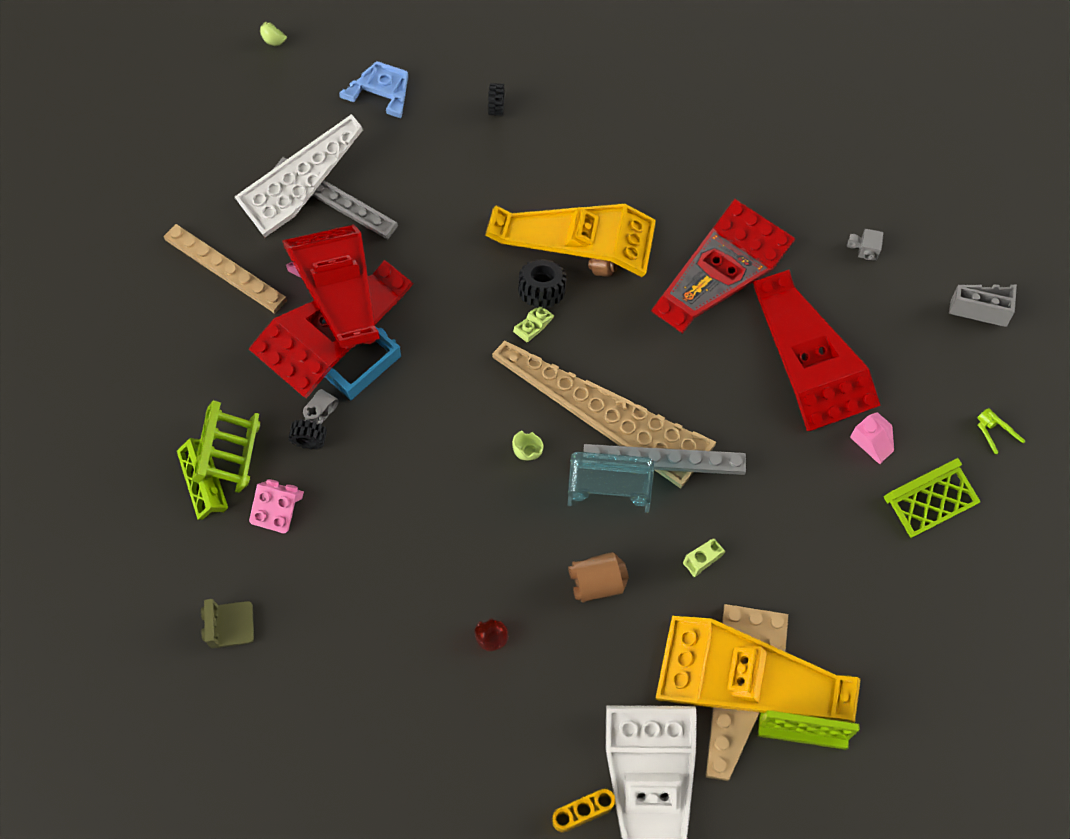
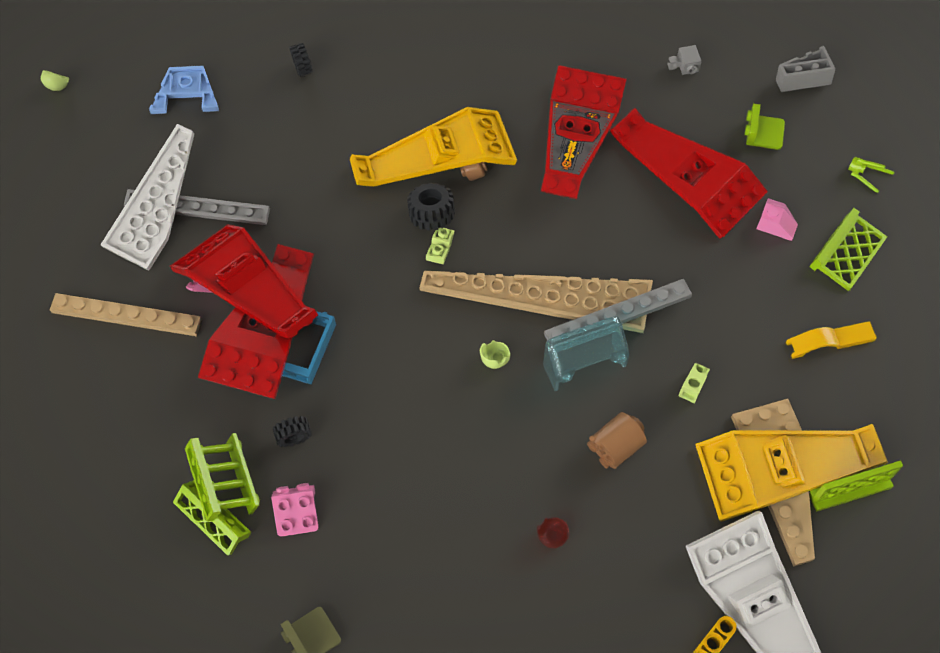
camera: 25 degrees left, 0 degrees up
light grey piece [303,389,338,424] -> none
none -> lime bracket [744,103,785,150]
none -> yellow piece [786,321,877,359]

